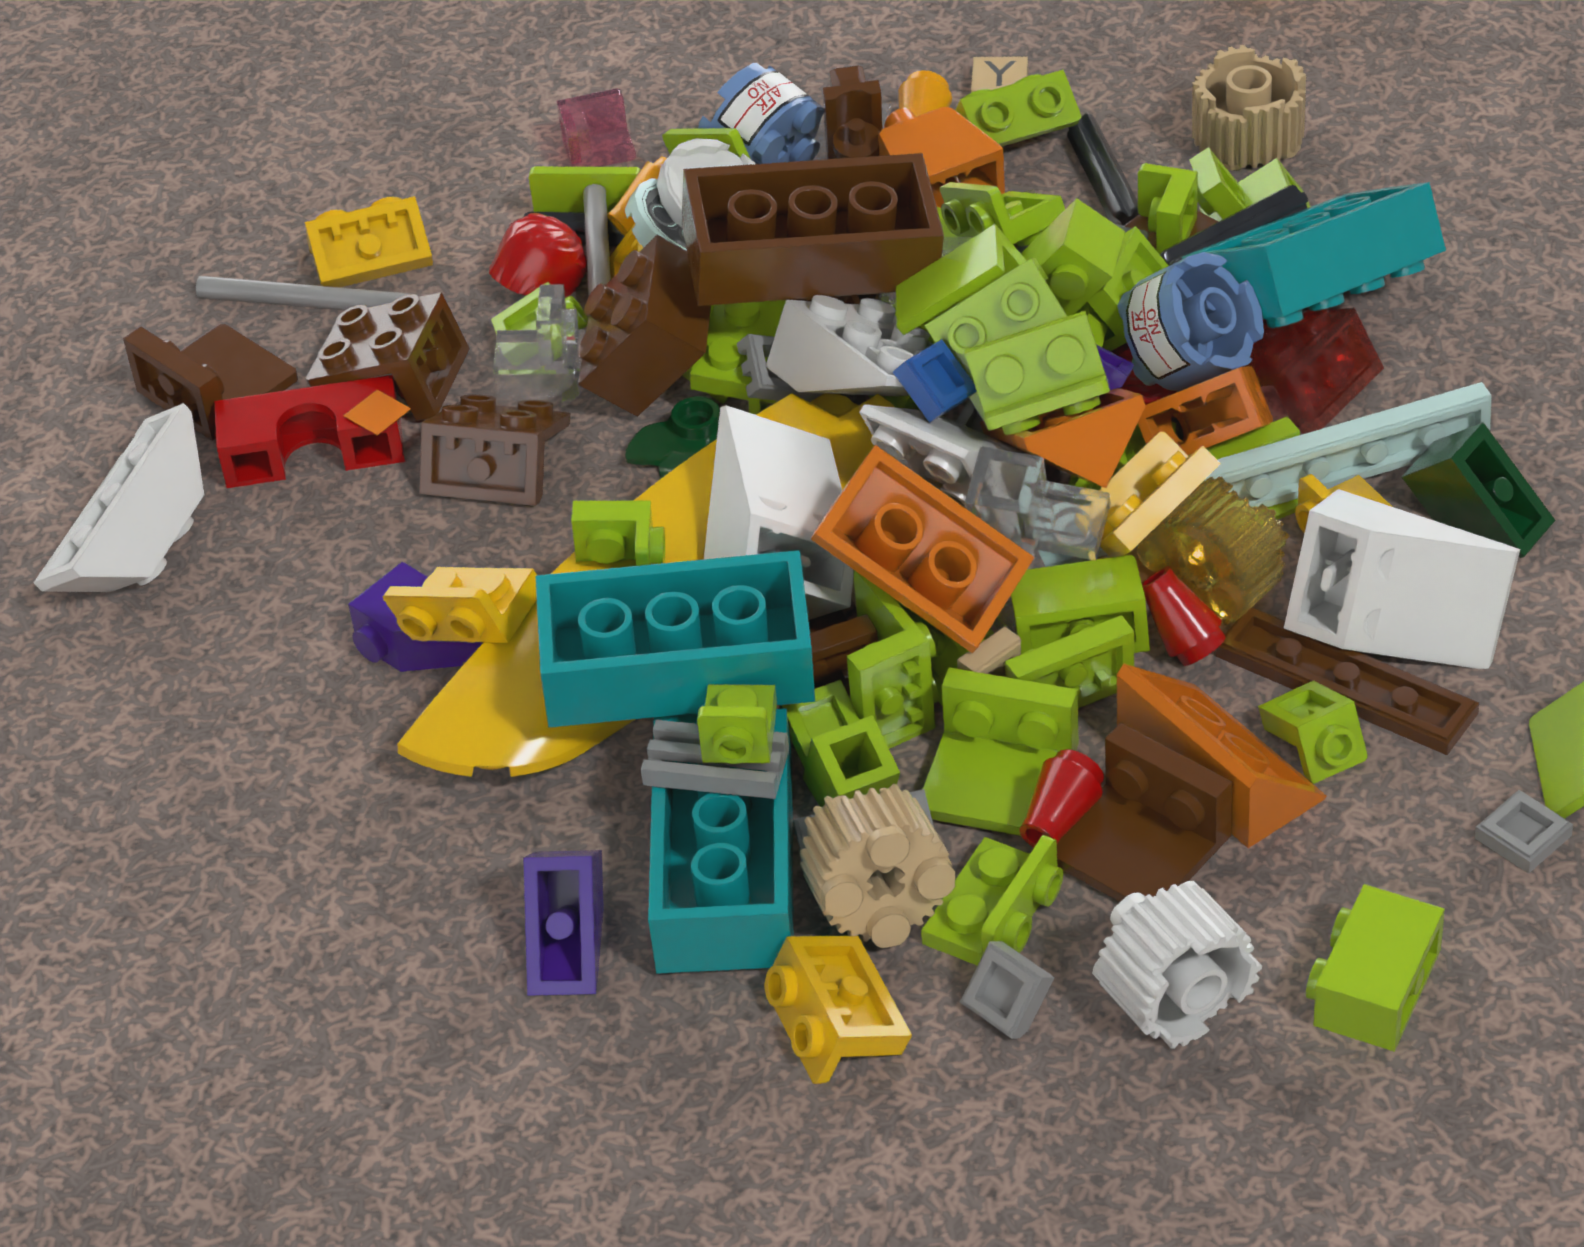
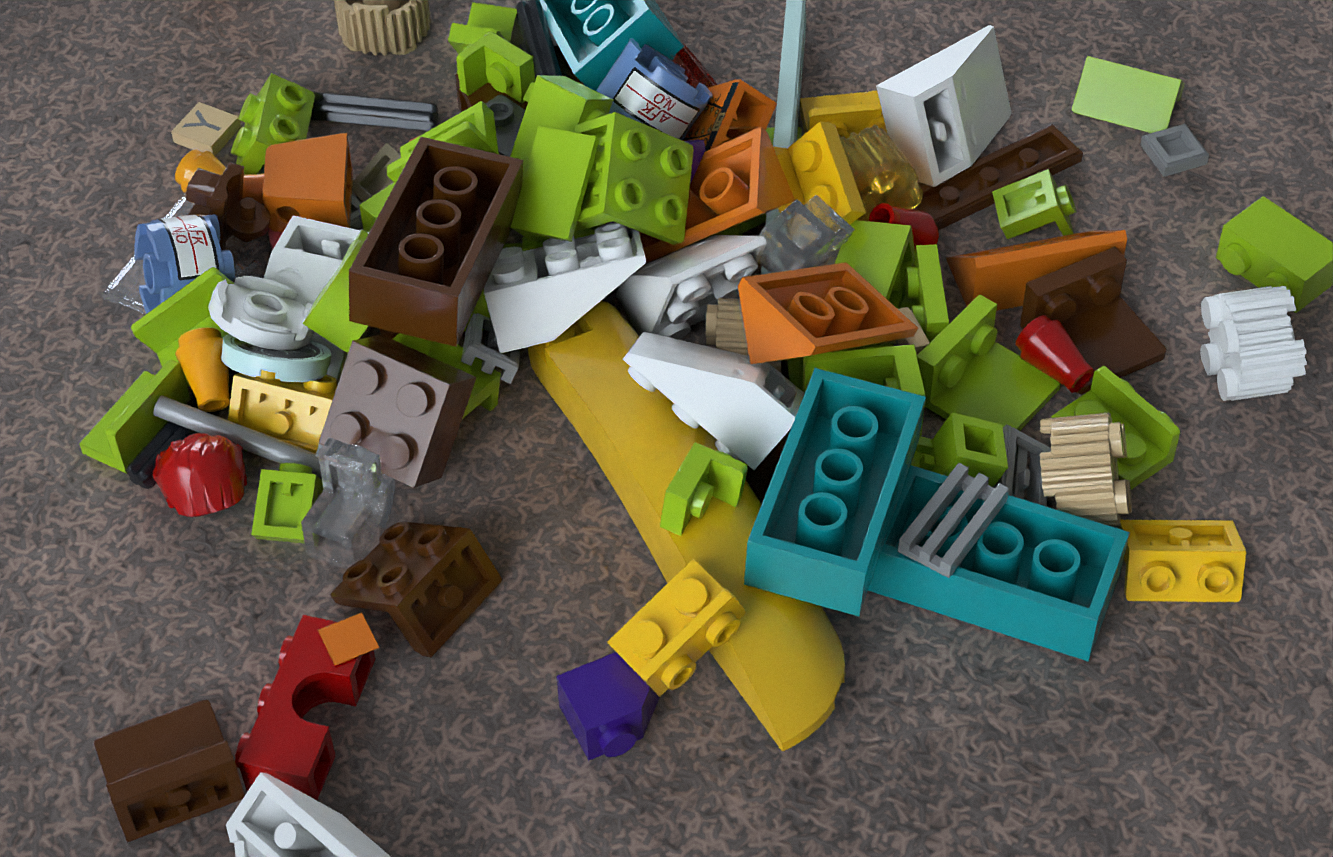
camera: 70 degrees left, 5 degrees up
light grey bar [196,276,419,310] -> none
yellow bracket [305,196,433,287] -> none
reddish brown bracket [306,292,470,421] -> none
dark purple slope [523,850,604,996] -> none
clear pink panel [556,88,636,167] -> none
dark green plate [625,396,720,478] -> none
lime bracket [697,684,777,764] -> none
blue tile [893,339,977,423] -> none
light grey tile [960,941,1055,1039] -> none
lime bracket [965,311,1110,435] -> none
dark green slope [1402,422,1556,558] -> none

